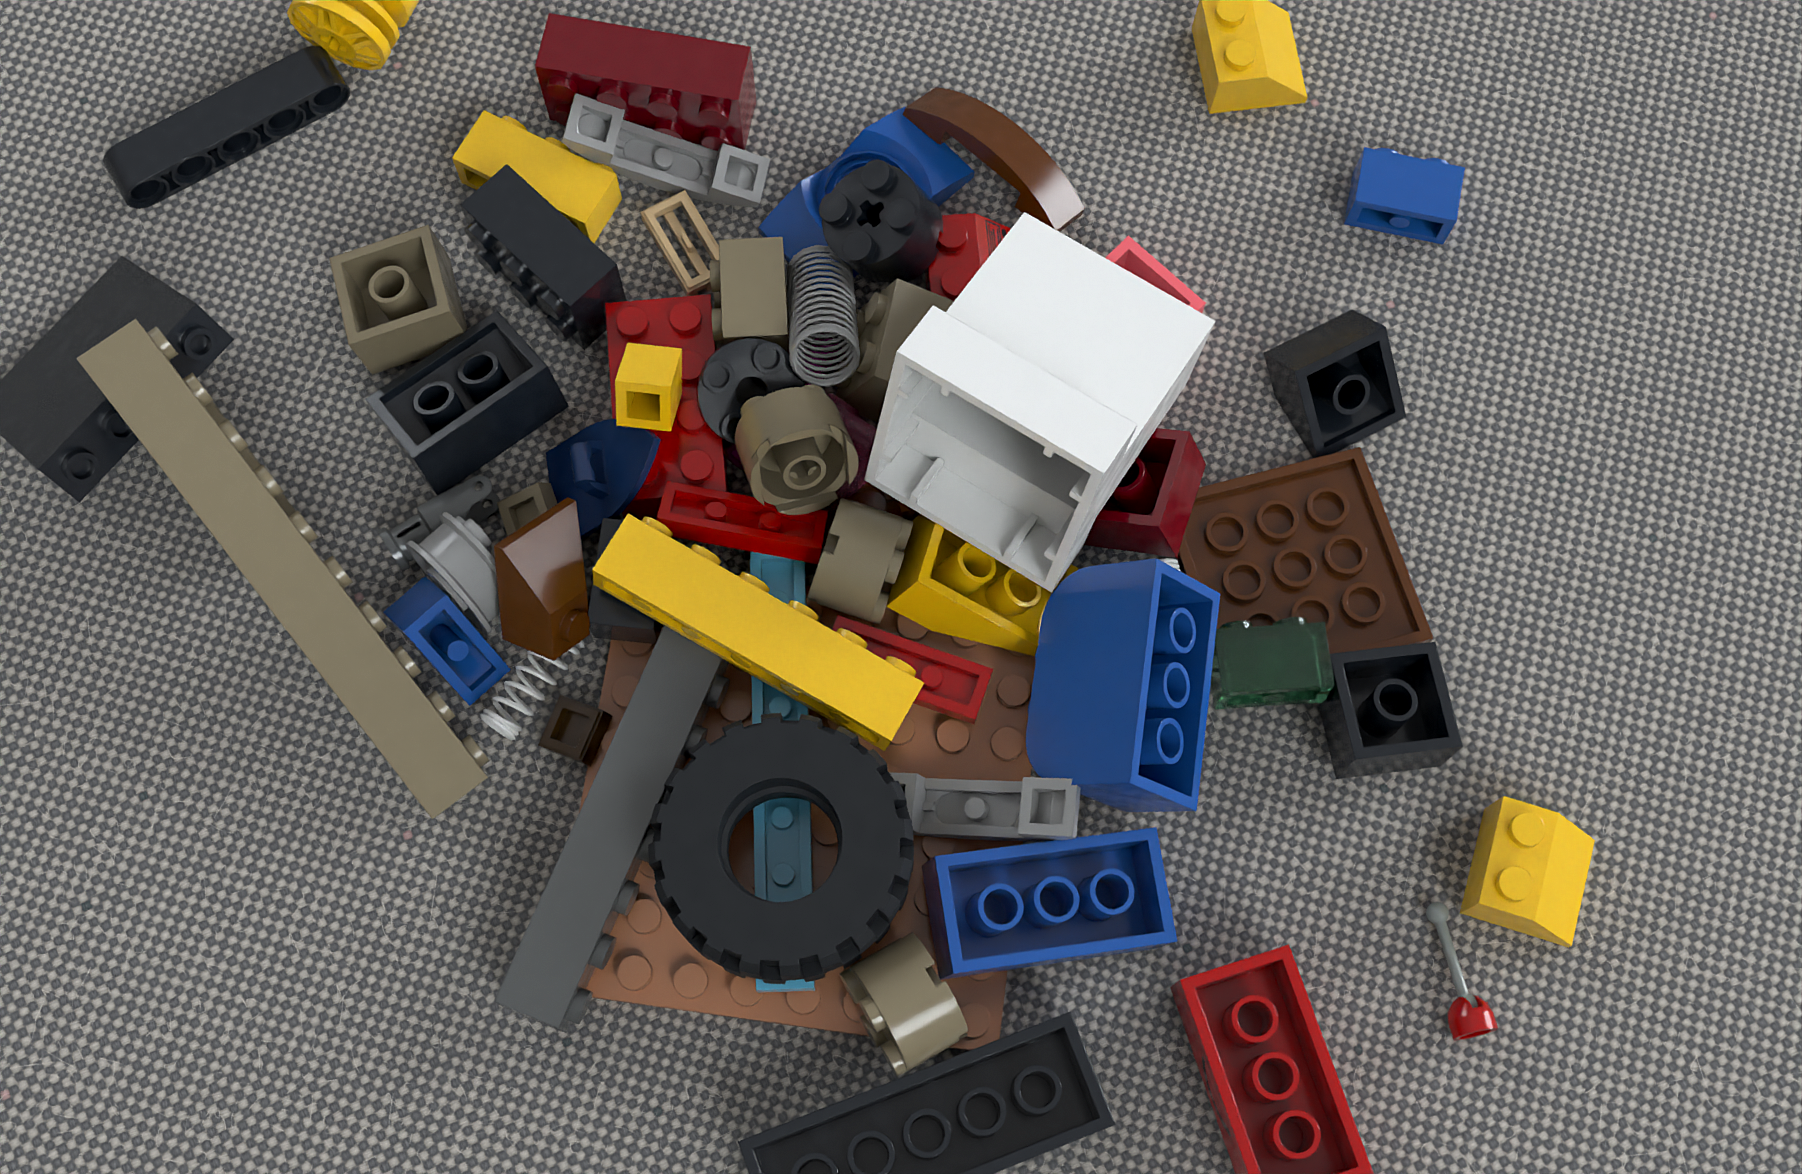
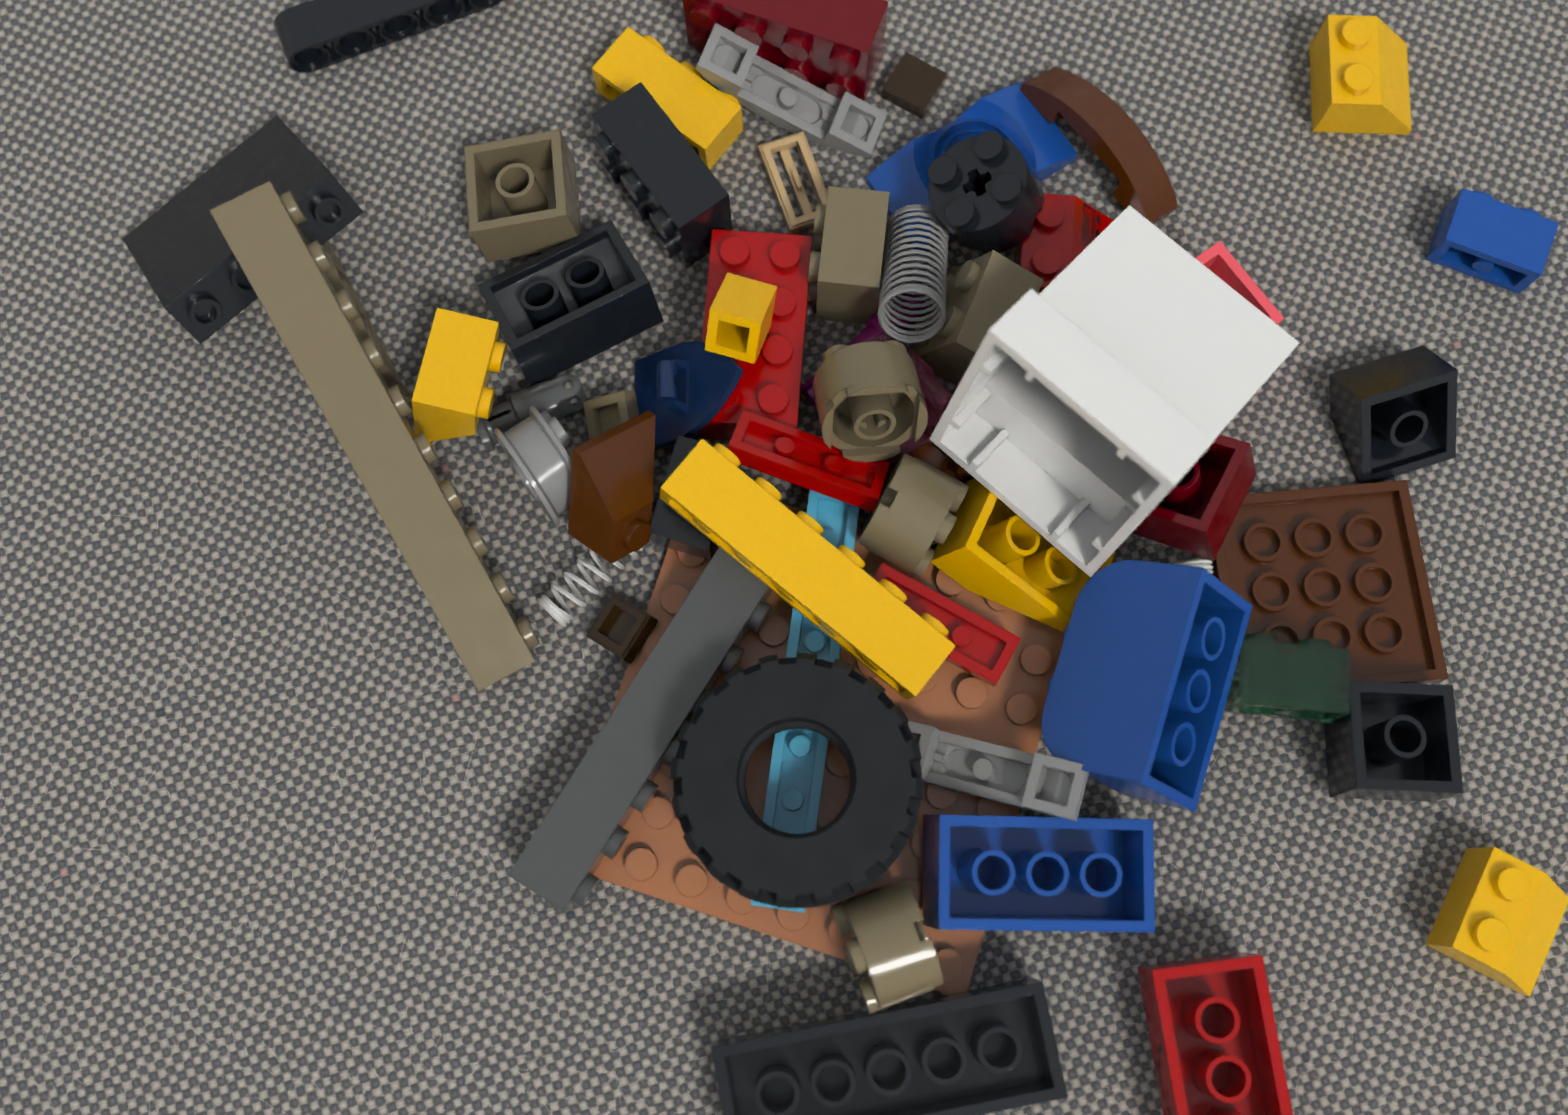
camera: 15 degrees right, 5 degrees up
blue slope [383,576,511,706] -> none
black plate [696,338,805,444] -> none
hinge [1426,902,1498,1041] -> none
none -> yellow slope [411,308,506,442]
none -> dark brown tile [881,52,947,119]

